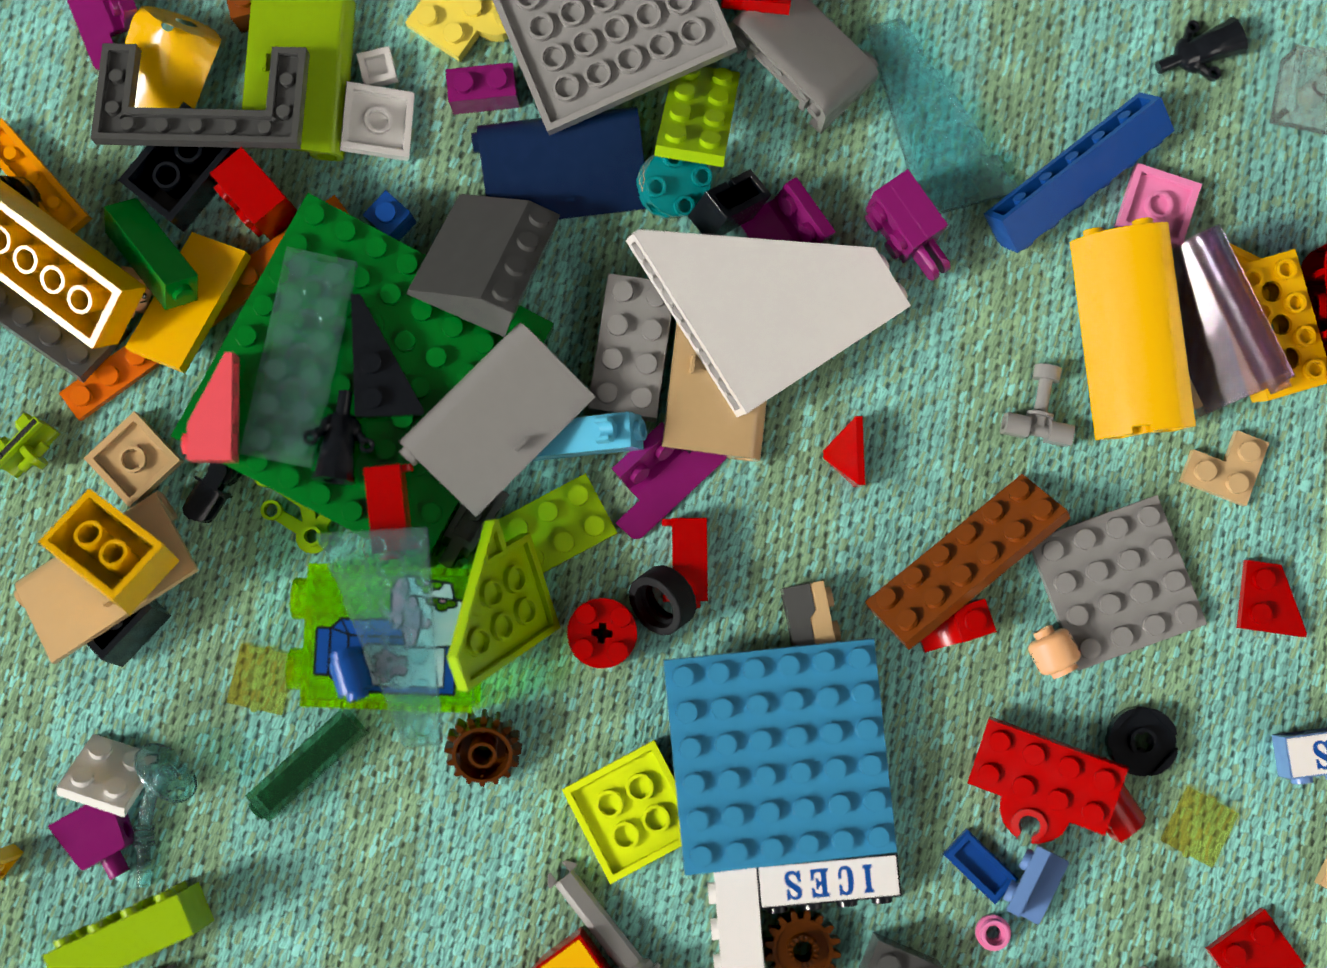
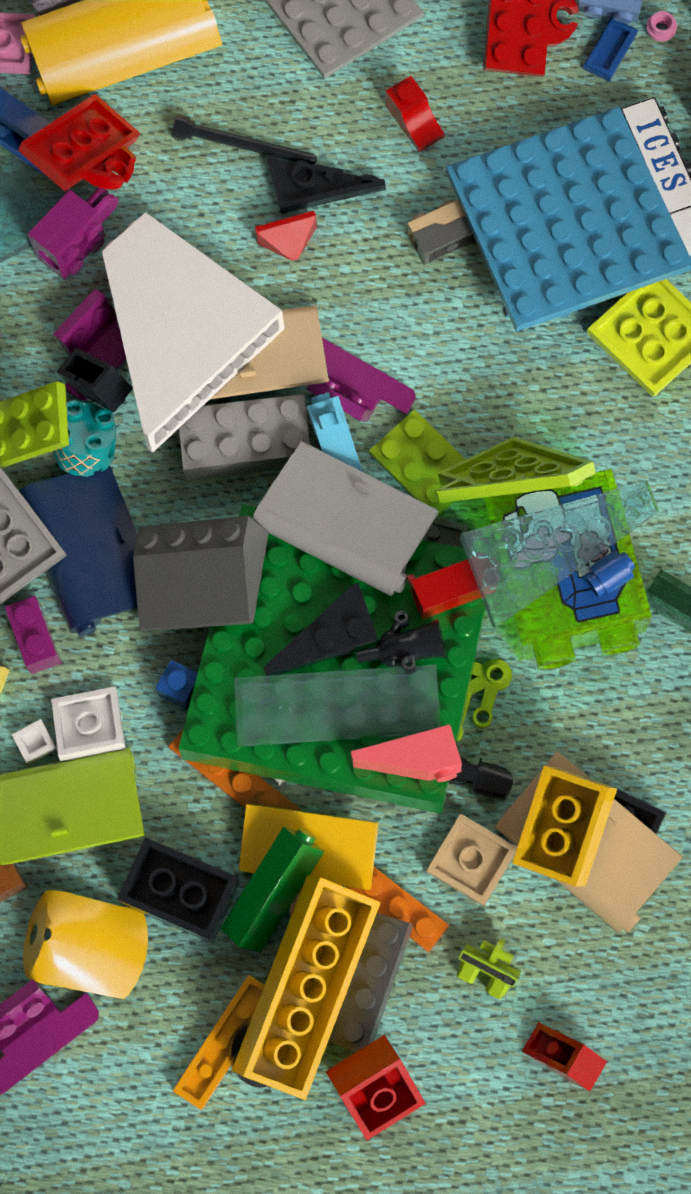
camera: 100 degrees left, 10 degrees down
dark grey plate [90,43,310,149] -> none
red brick [209,147,298,241] -> none
clear yellow piece [226,643,297,715] -> none
reddish brown gear [444,709,522,787] -> none
red brick [567,598,638,668] -> none
black tyre [629,565,696,635] -> none
red brick [662,518,708,608] -> none
dark orange plate [865,474,1071,650] -> none
light grey bar [1000,363,1075,447] -> none
light nougat head [1028,624,1081,679] -> none
none -> red plate [18,94,141,191]
none -> black piece [172,114,317,165]
none -> black wing [267,155,386,214]

